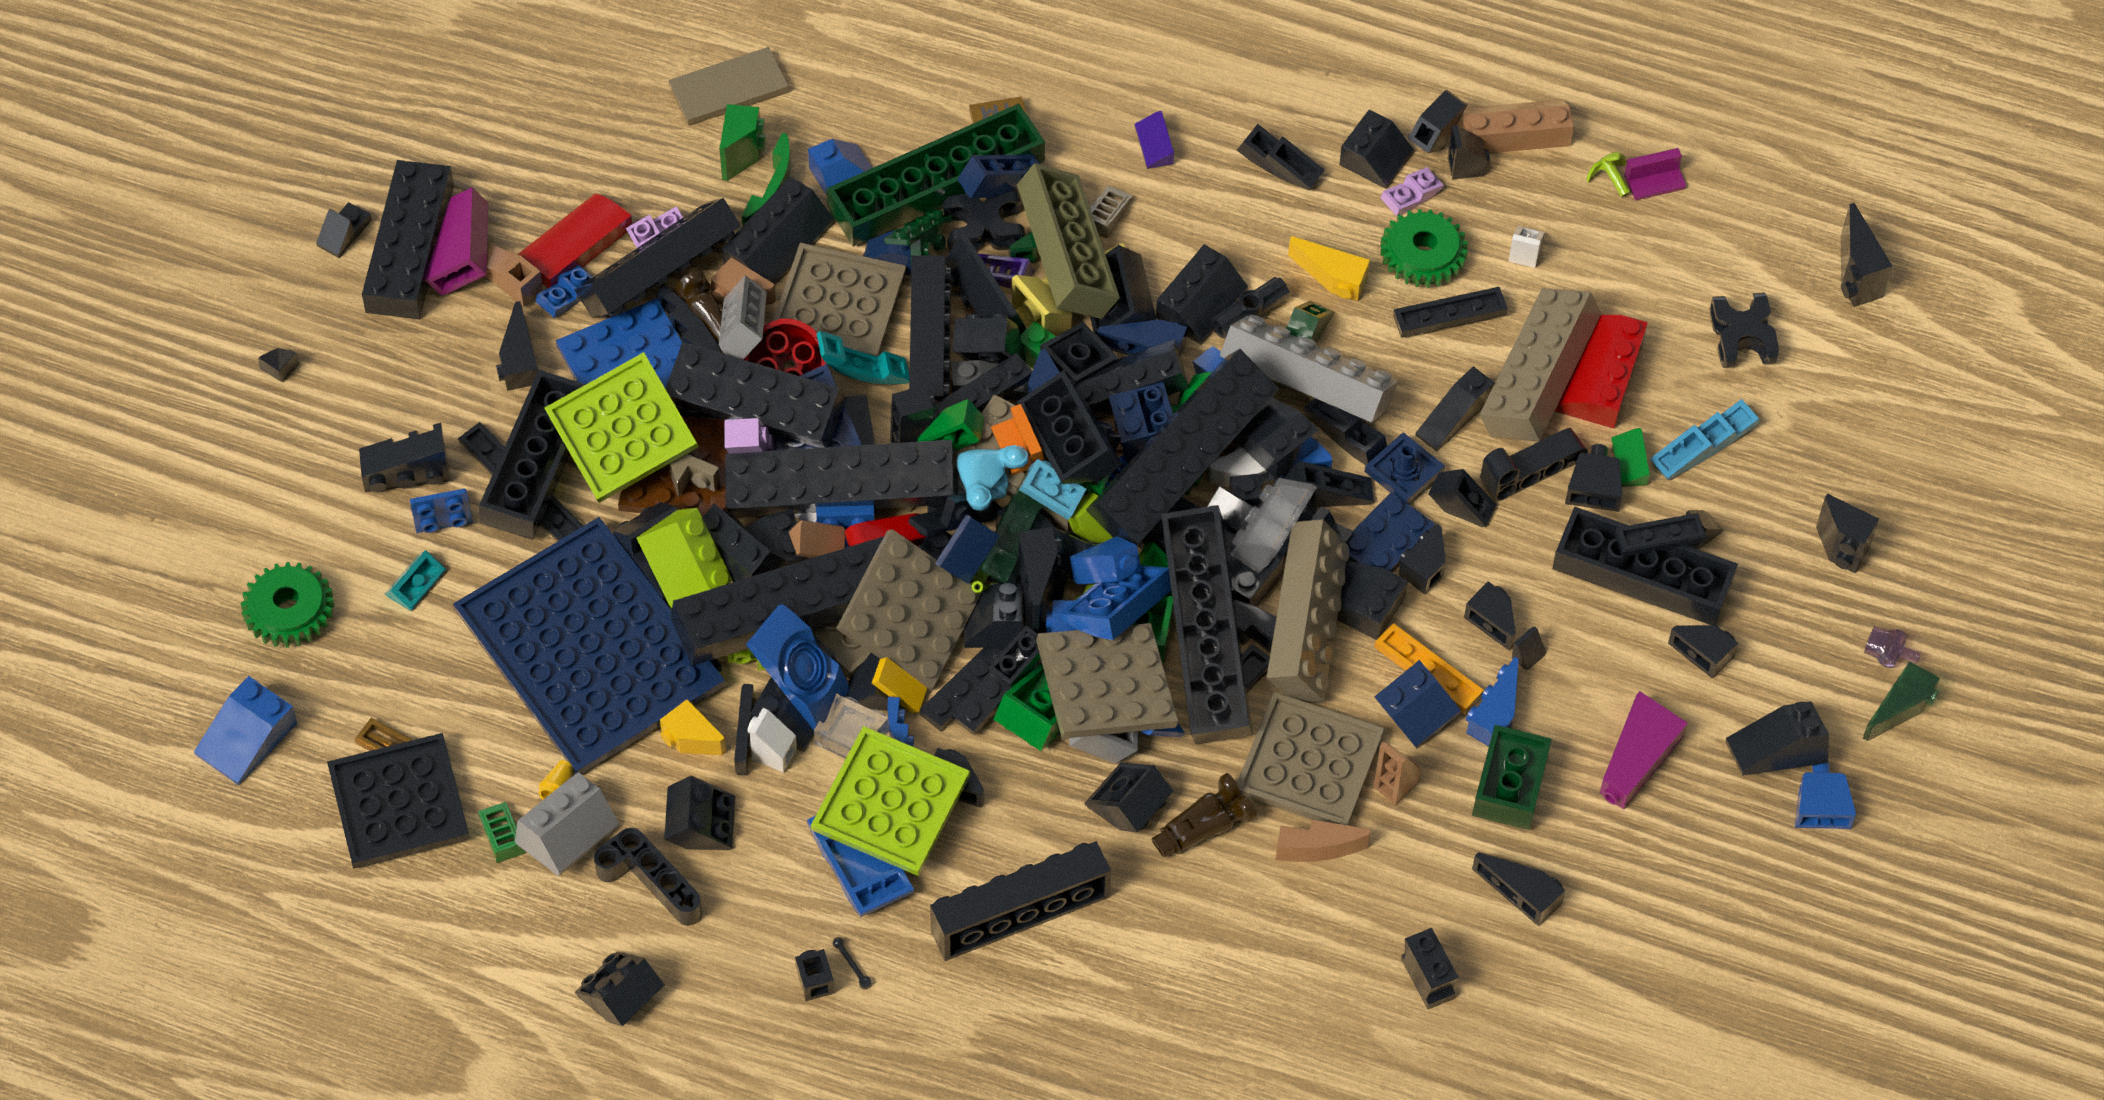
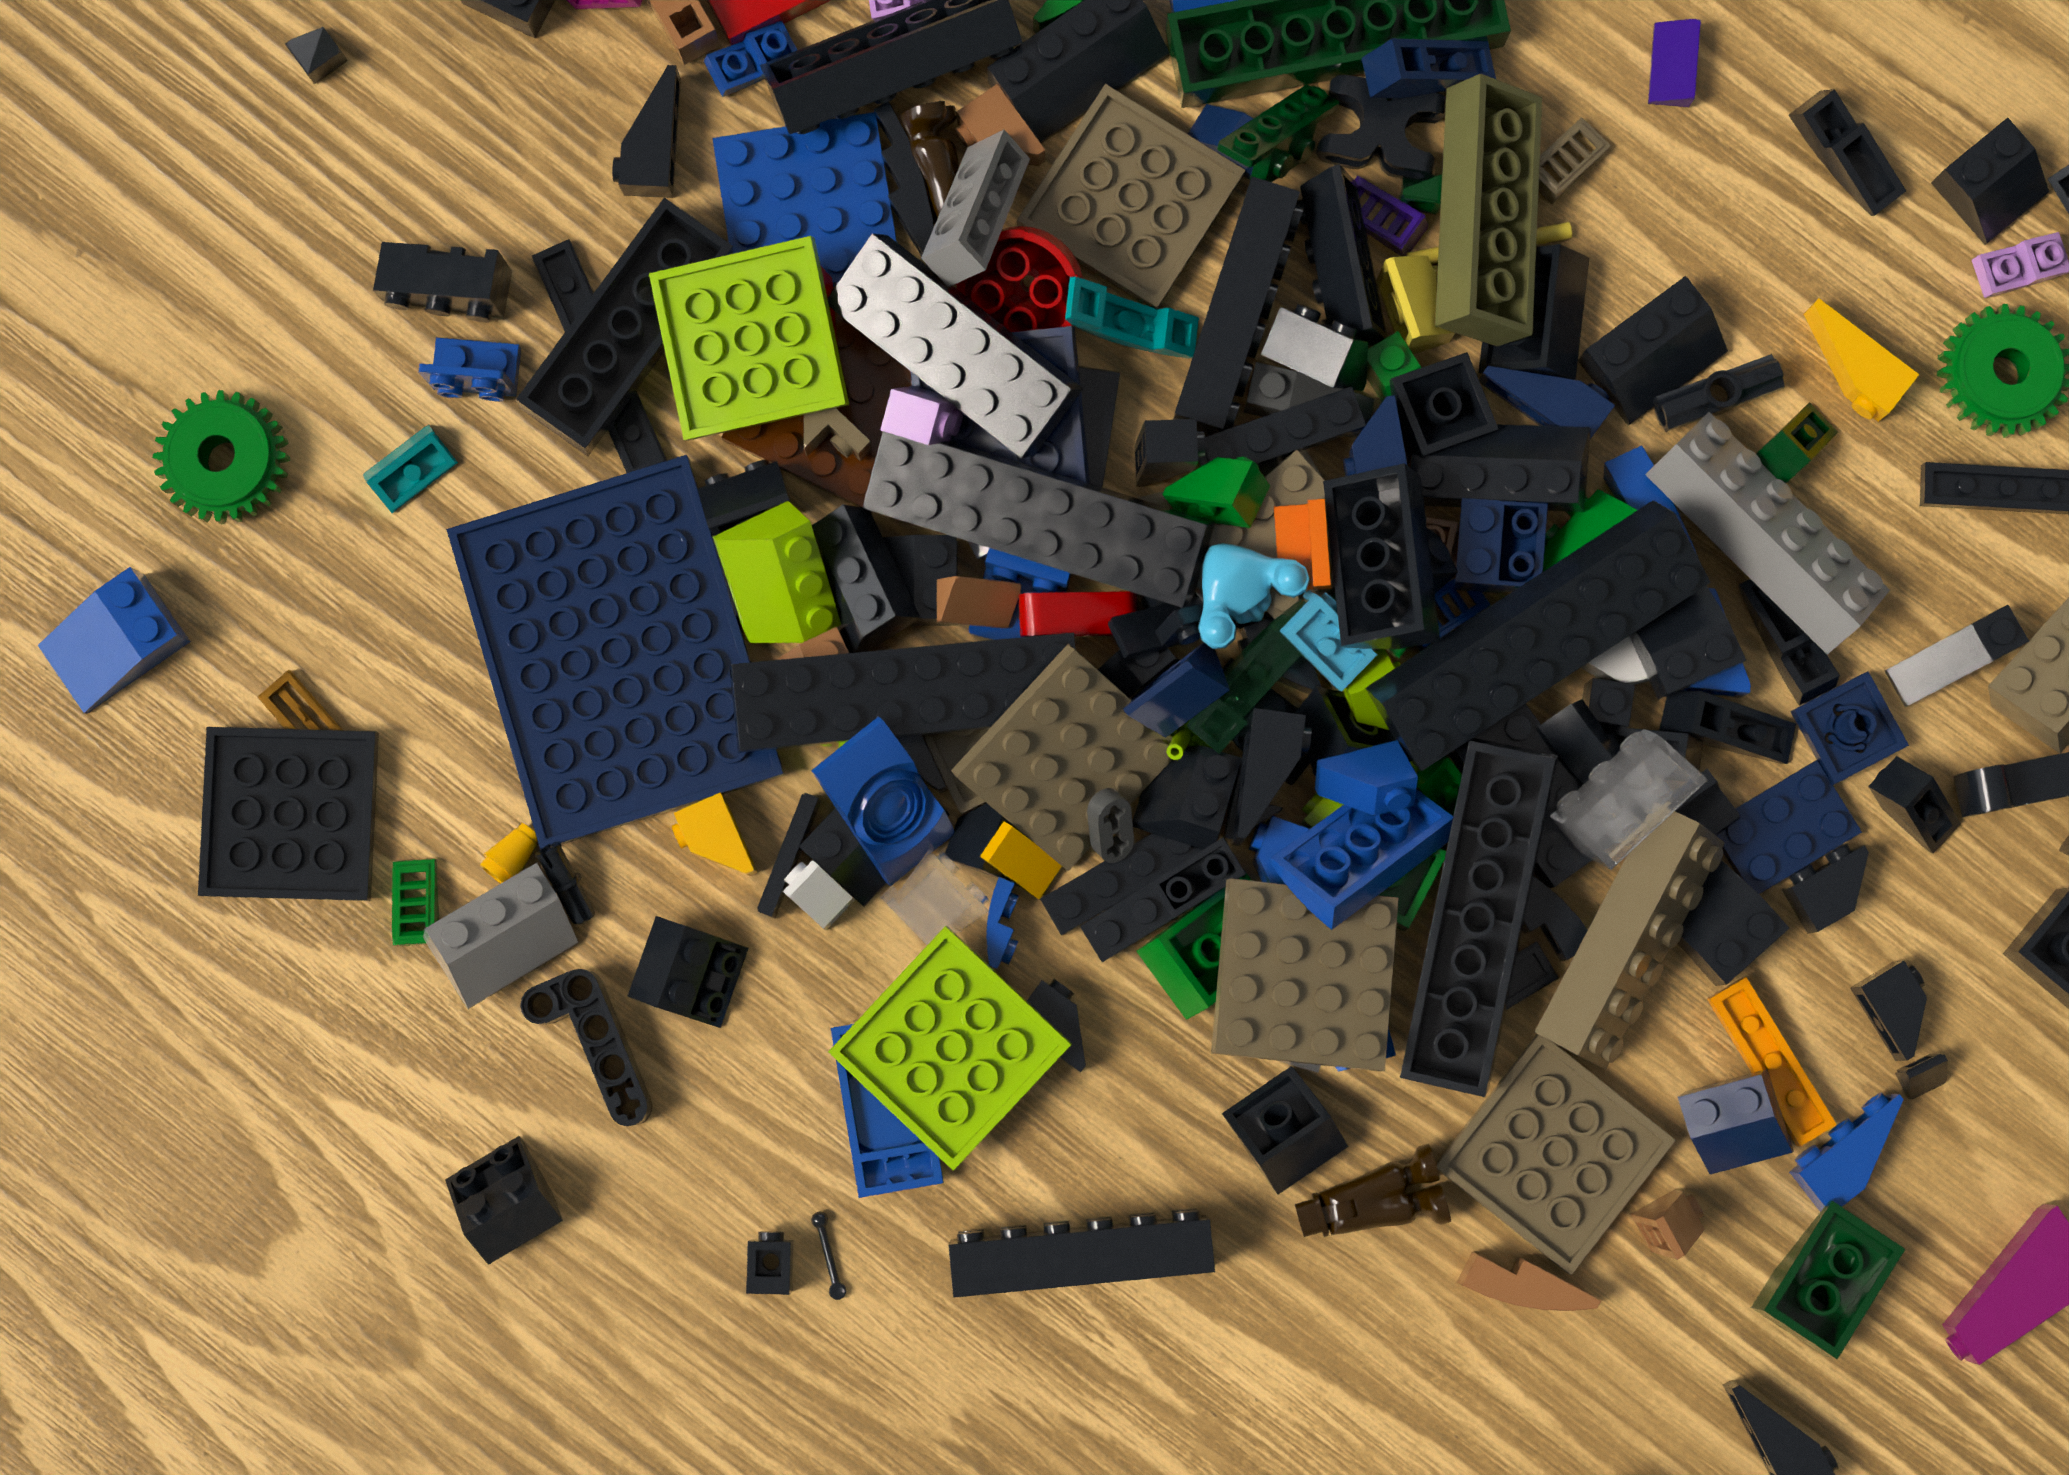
camera: 20 degrees right, 25 degrees up
none -> black axle [535,841,595,925]
none -> dark grey beam [1087,788,1134,863]

